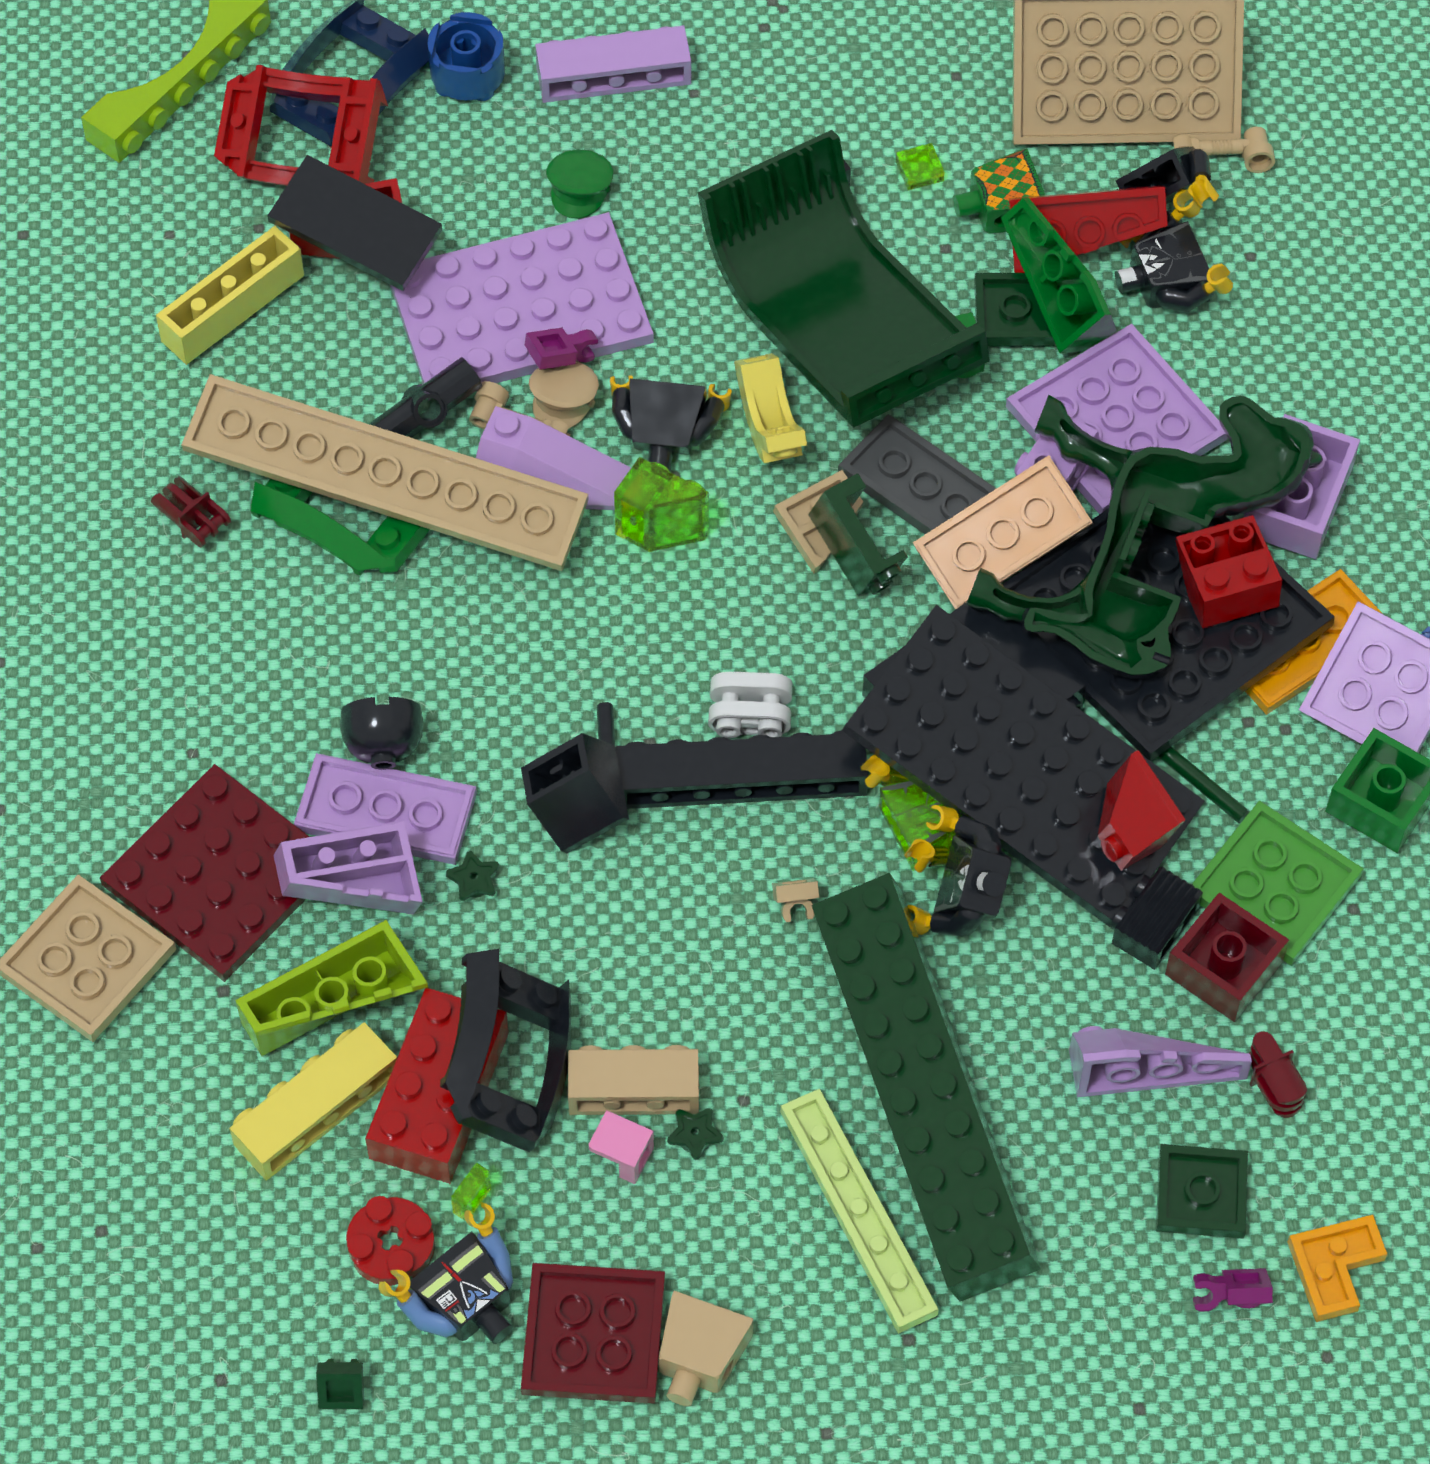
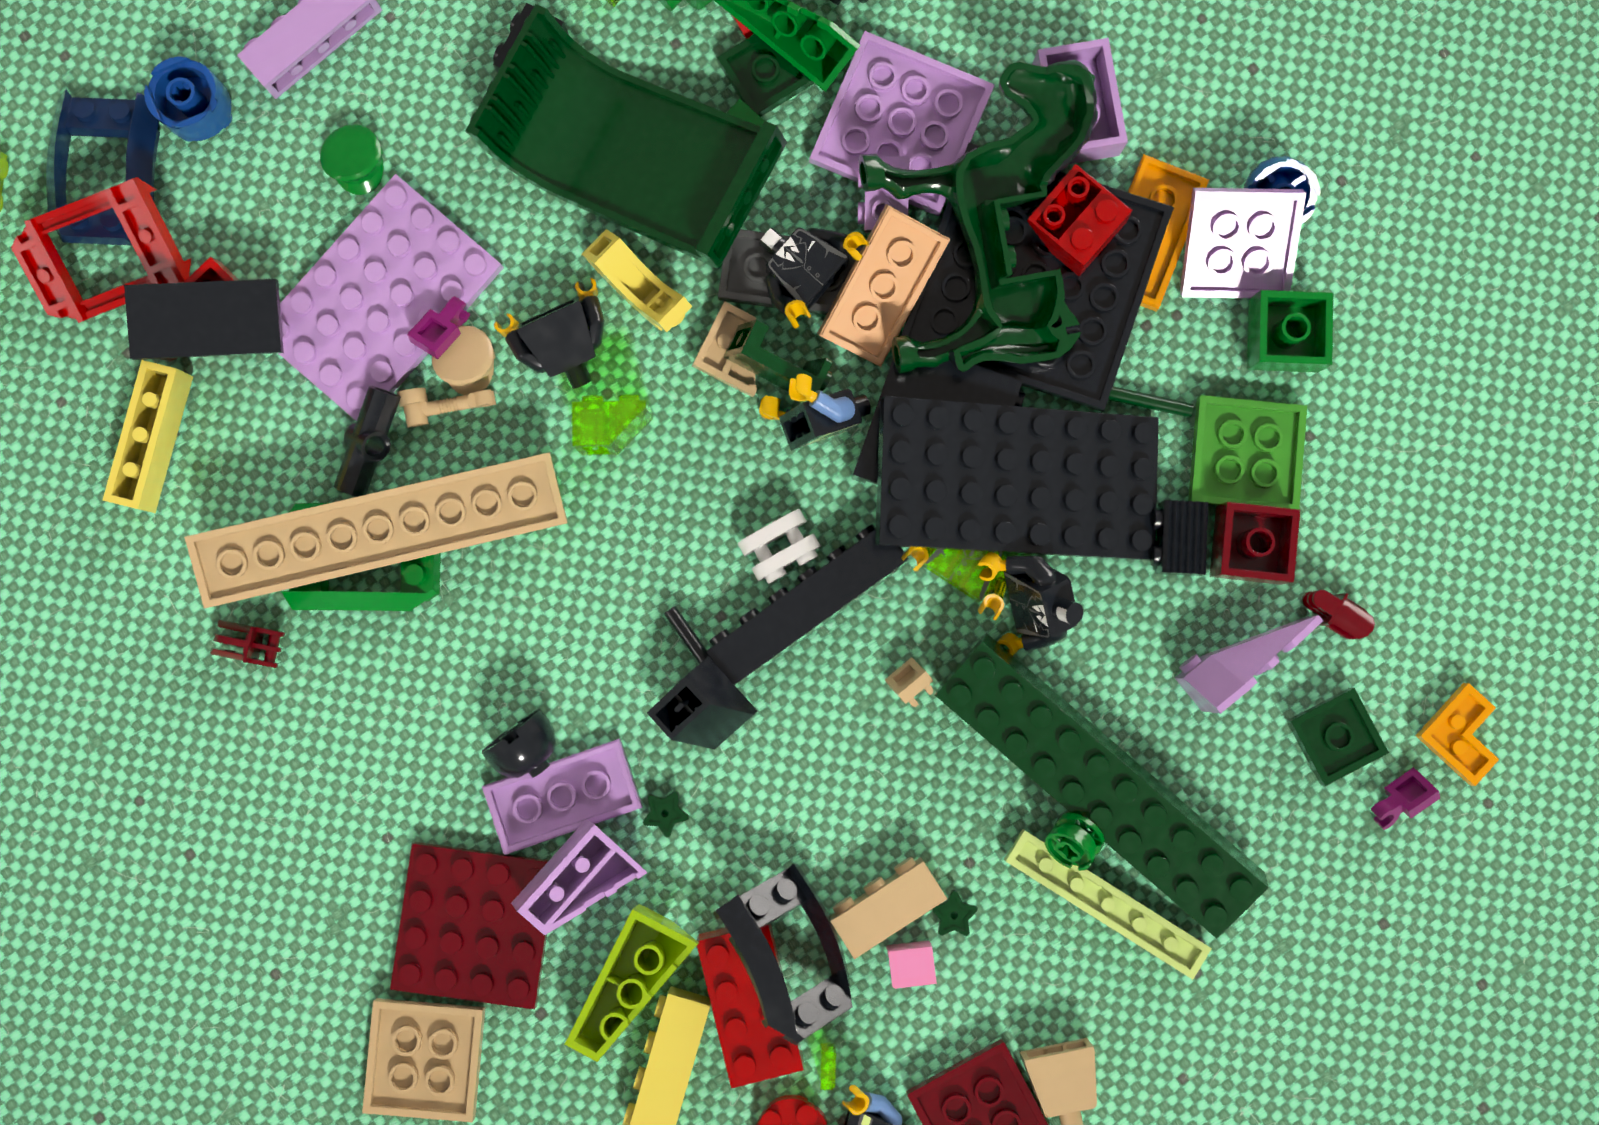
camera: 30 degrees left, 25 degrees up
lavender wedge [476,406,645,510] -> none
red slope [1098,750,1186,871] -> none
none -> black torso [759,227,870,329]
none -> torso [759,374,871,451]
none -> green wheel [1045,812,1105,871]

